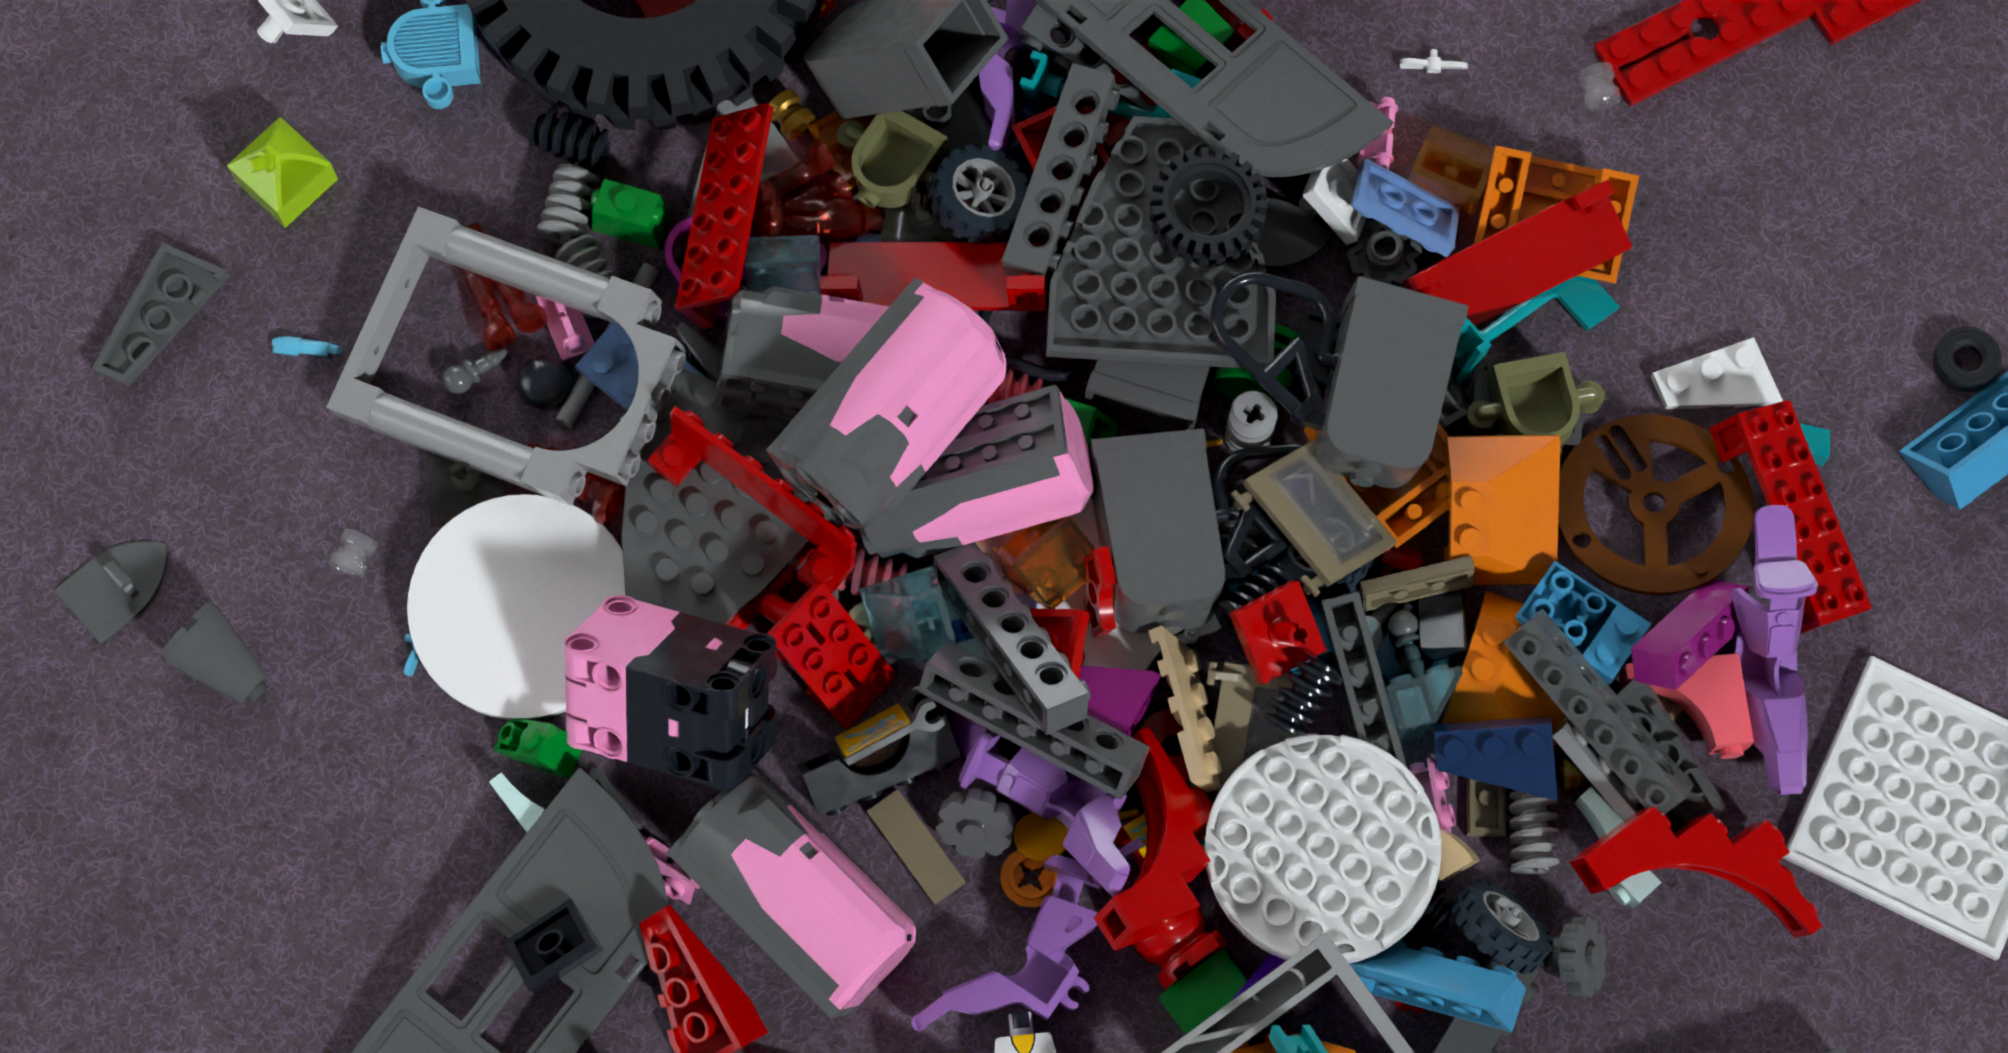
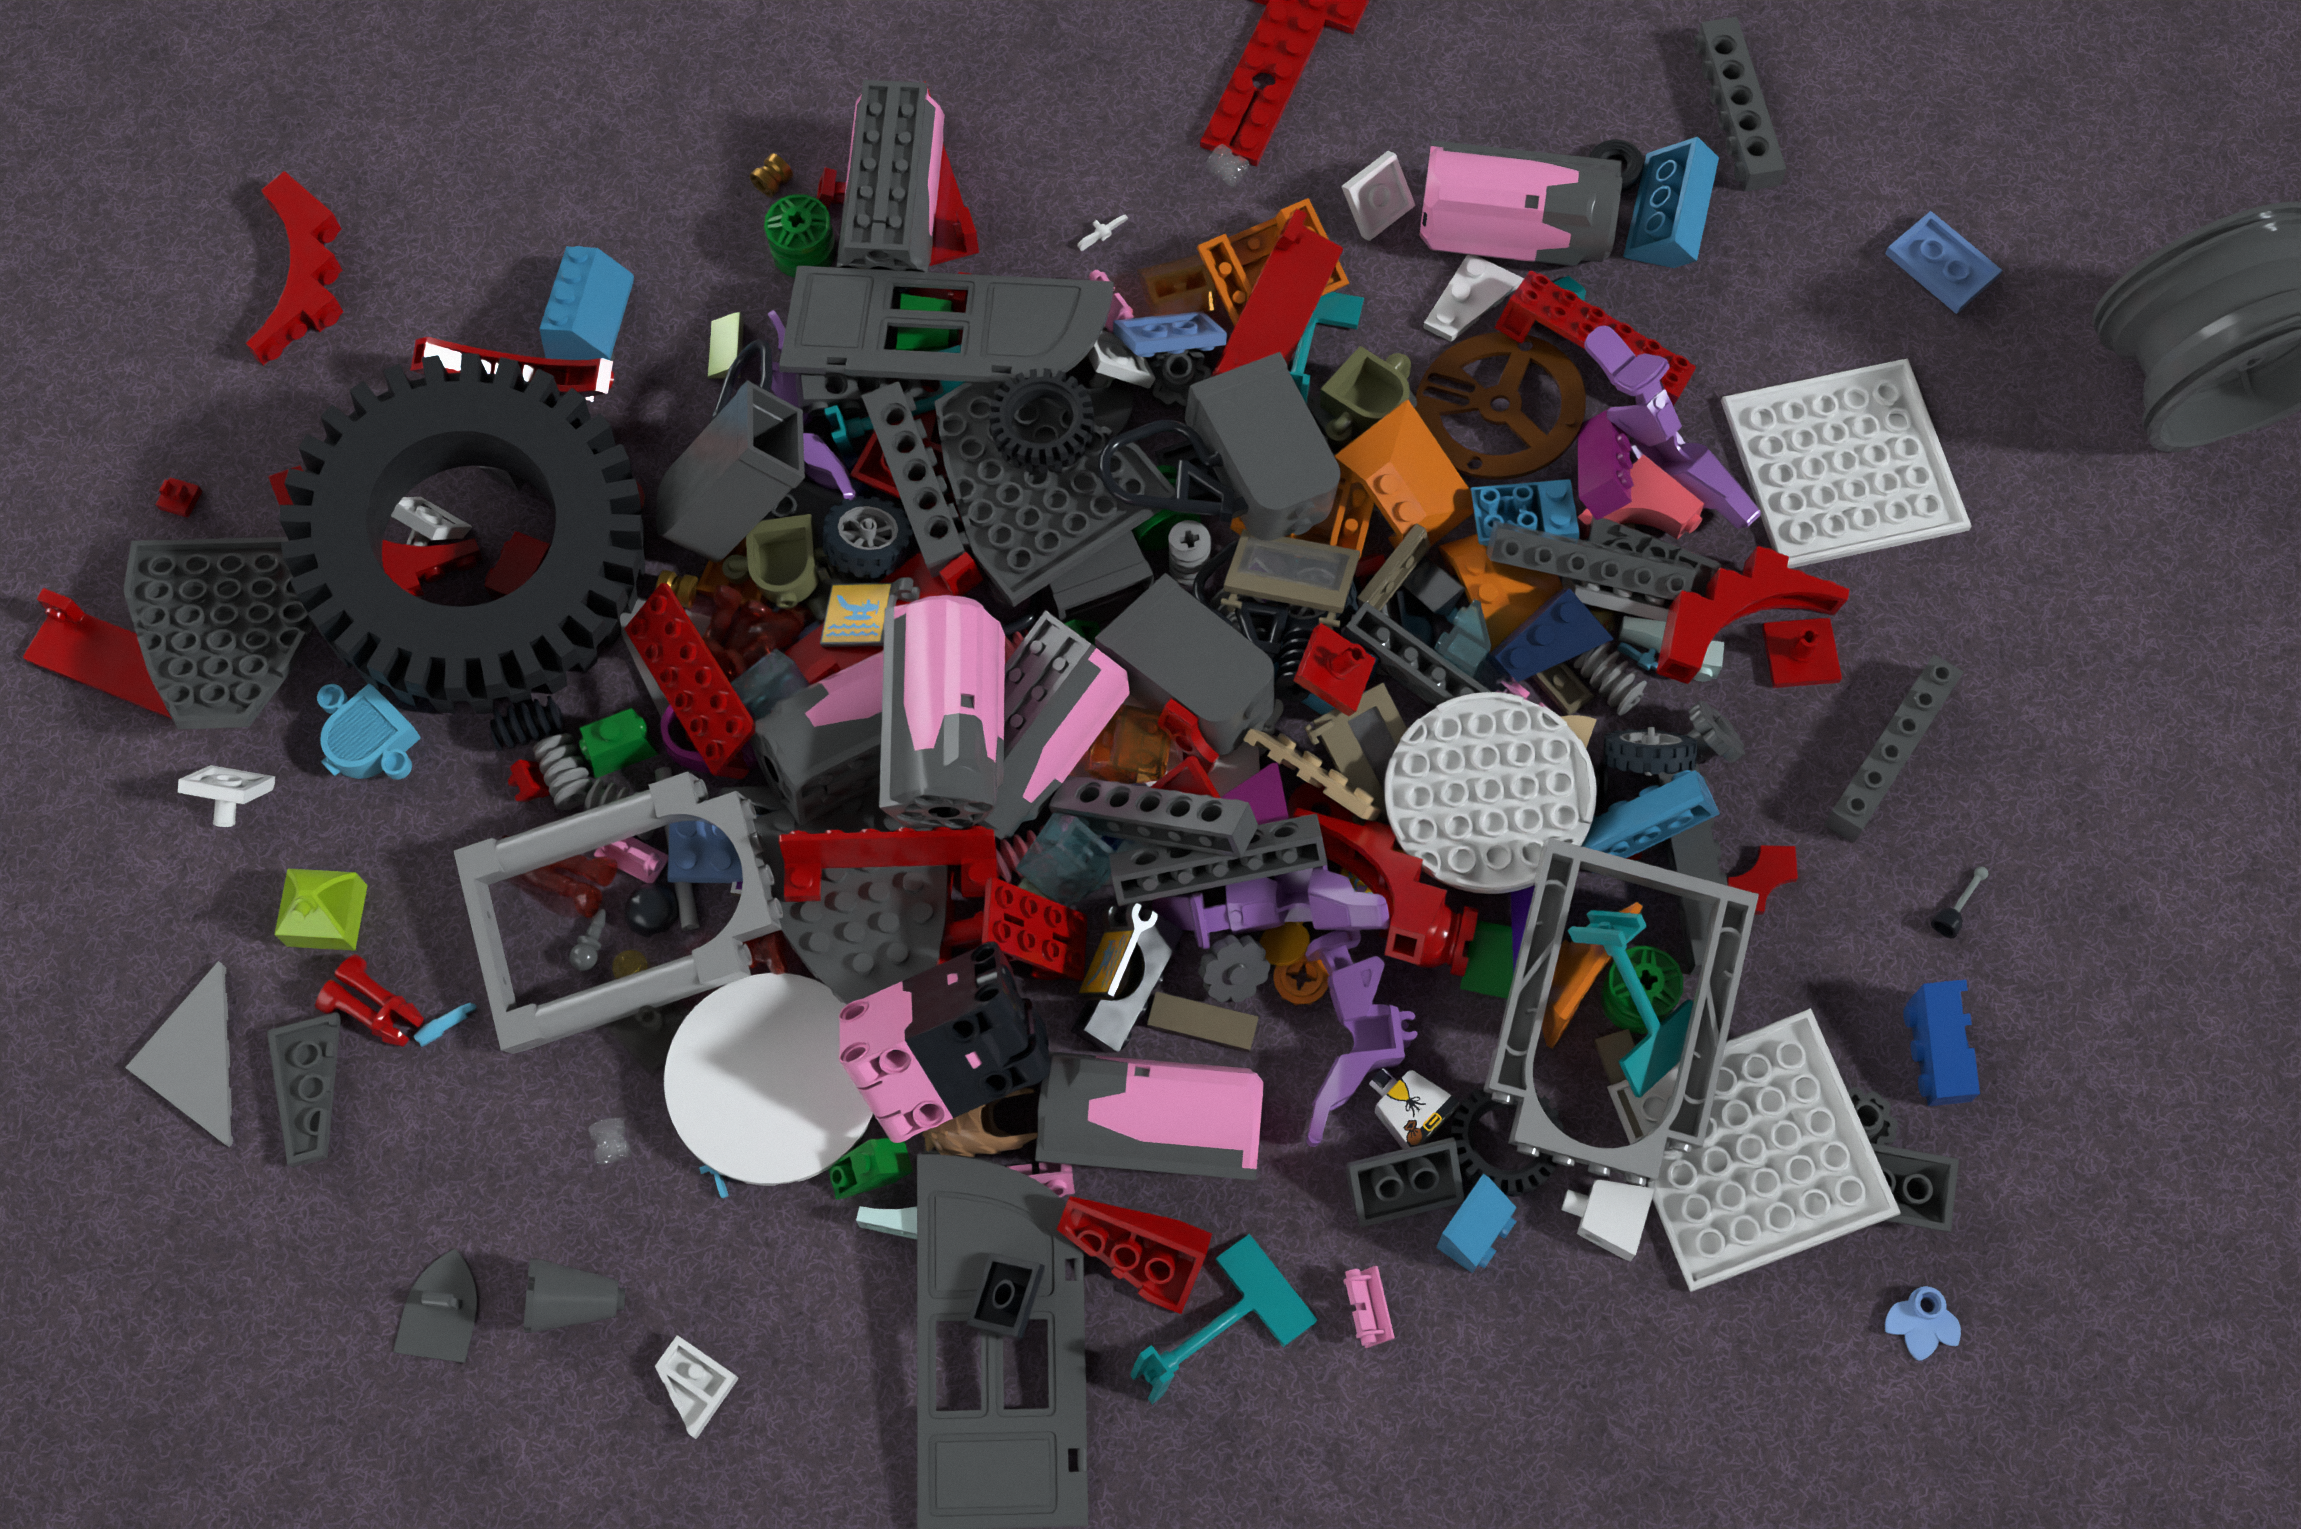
camera: 35 degrees left, 5 degrees down
black piece [1261,650,1342,736] -> none
dark grey bar [1388,610,1424,681] -> none
none -> light grey tile [125,961,233,1147]
none -> red piece [315,954,424,1047]
none -> red tile [508,759,550,802]
none -> clear yellow plate [612,950,648,979]
none -> white wing [655,1335,739,1439]
none -> flag [820,578,920,647]
none -> medium nougat head [922,1087,1038,1157]
none -> white tile [1341,151,1416,241]
none -> bright pink piece [1419,140,1622,267]
none -> medium azure piece [1617,642,1671,679]
none -> red tile [1762,617,1842,688]

